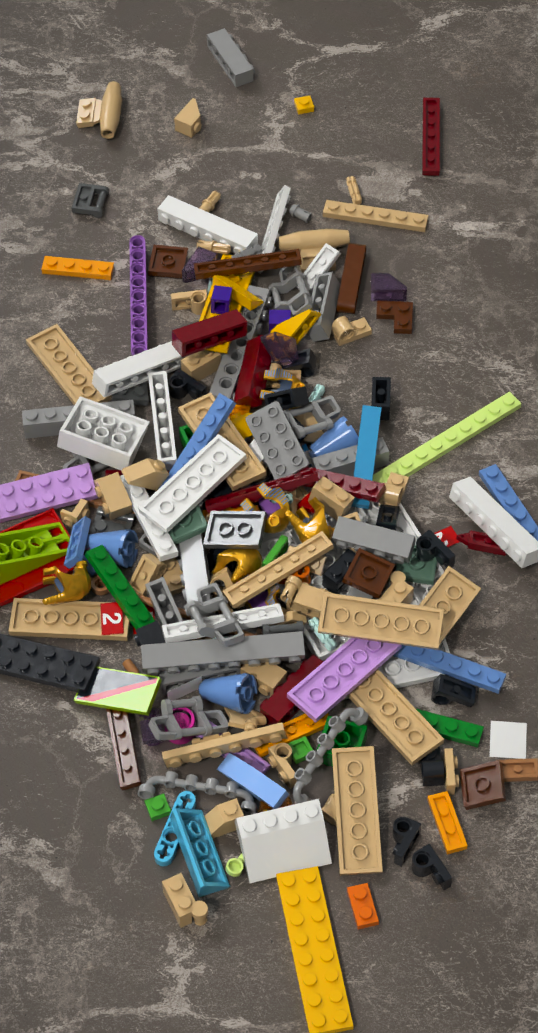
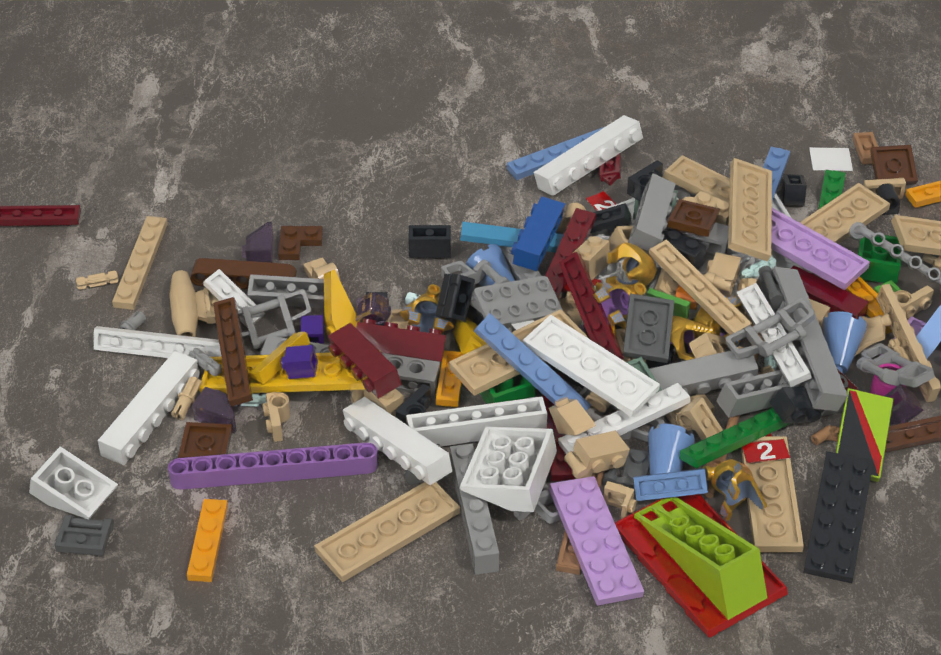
camera: 95 degrees left, 10 degrees down
tan axle [199,191,221,212] -> none
yellowish green plate [372,392,521,483] -> none
none -> white slope [29,447,118,520]
none -> blue brick [511,196,565,272]

